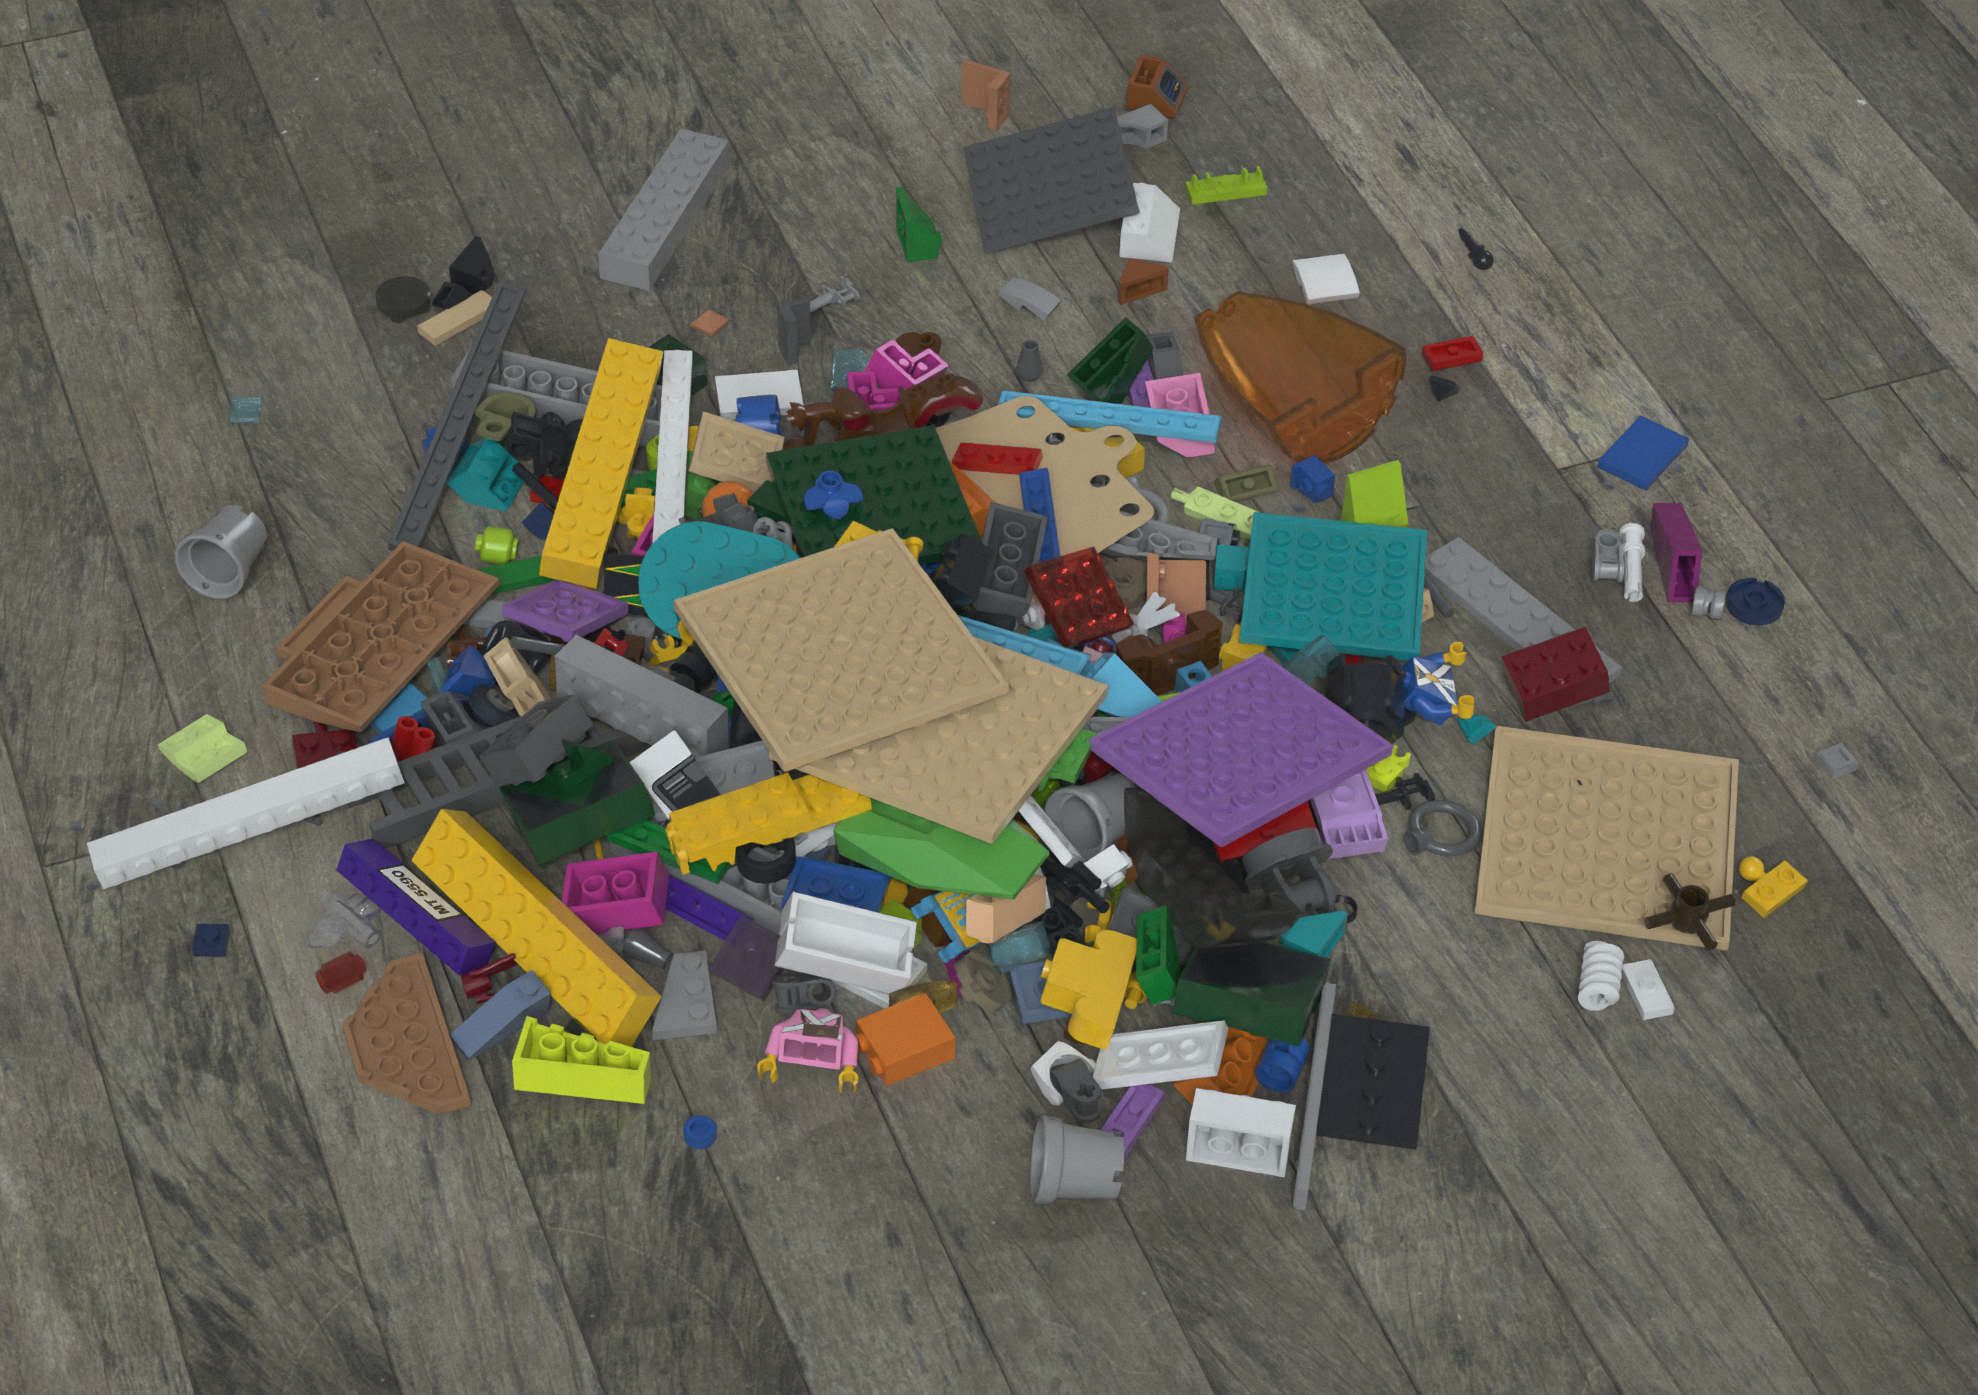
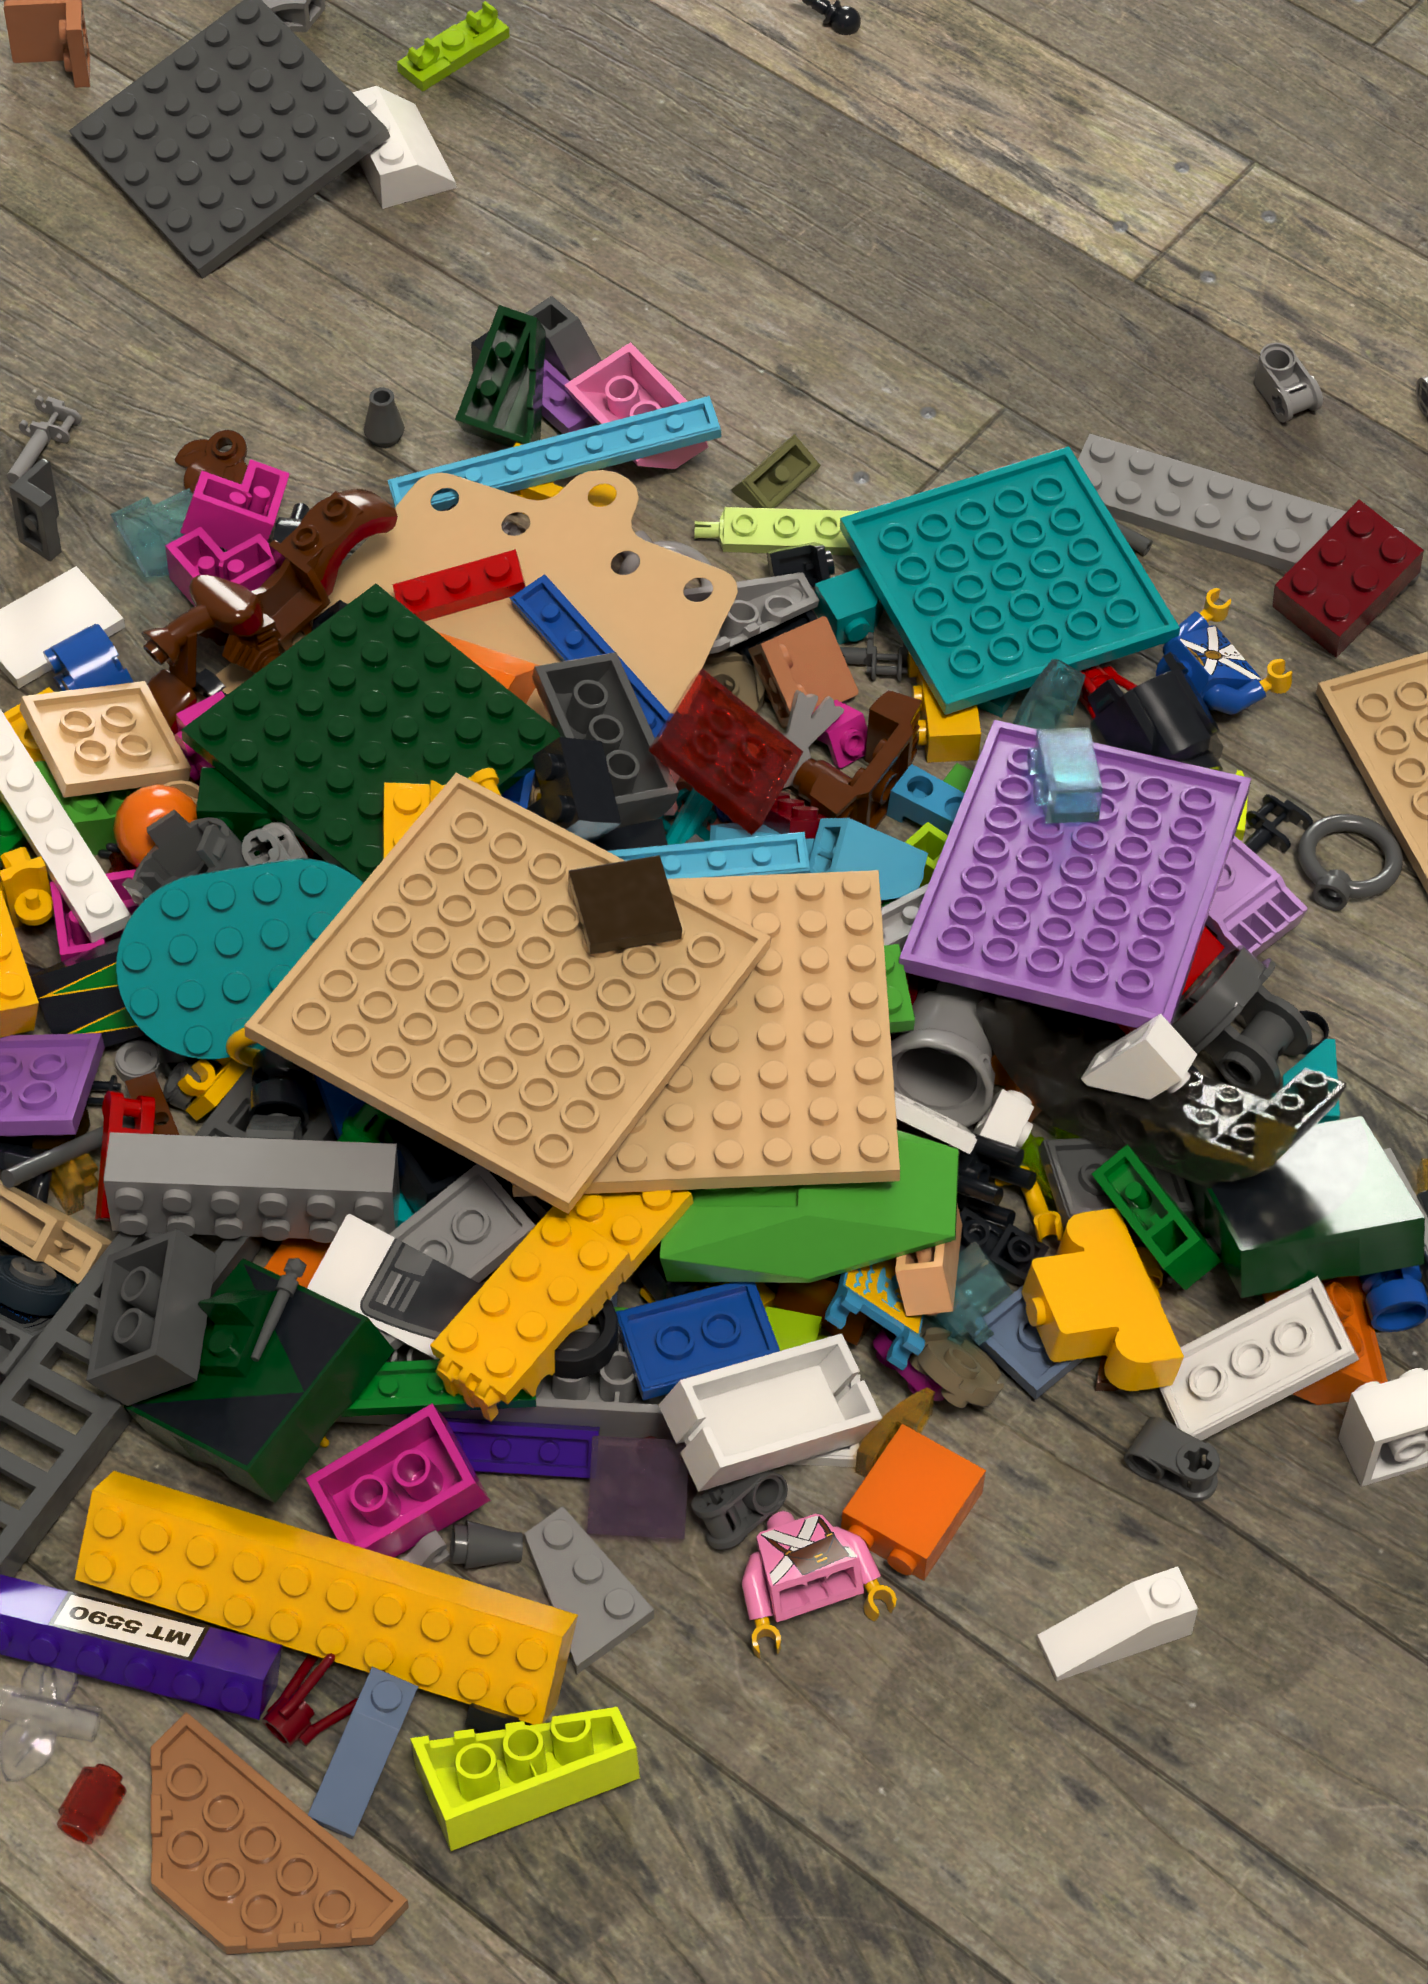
camera: 30 degrees left, 10 degrees up
blue tile [683,1115,717,1149] -> none
blue plate [804,471,863,519] -> none
green slope [896,187,942,262] -> none
light grey slope [998,277,1061,321] -> none
white helmet [1030,1041,1096,1106] -> none
light grey piece [1030,1115,1124,1204] -> none
medium lavender plate [1101,1084,1165,1162] -> none
dark orange slope [1118,258,1169,305] -> none
clear orange panel [1194,291,1406,464] -> none
blue brick [1290,455,1335,503] -> none
white slope [1292,254,1360,305] -> none
lime slope [1341,460,1409,528] -> none
red plate [1422,336,1484,371] -> none
black slope [1429,375,1459,401] -> none
teal tile [1457,715,1497,745] -> none
blue tile [1597,416,1689,491] -> none
white pin [1619,523,1645,602] -> none
magenta slope [1650,503,1702,602] -> none
none -> dark grey piece [251,1258,307,1362]
none -> dark brown tile [568,855,682,954]
none -> clear light blue brick [1027,727,1103,824]
none -> white slope [1037,1566,1198,1681]
none -> white slope [1081,1014,1197,1100]

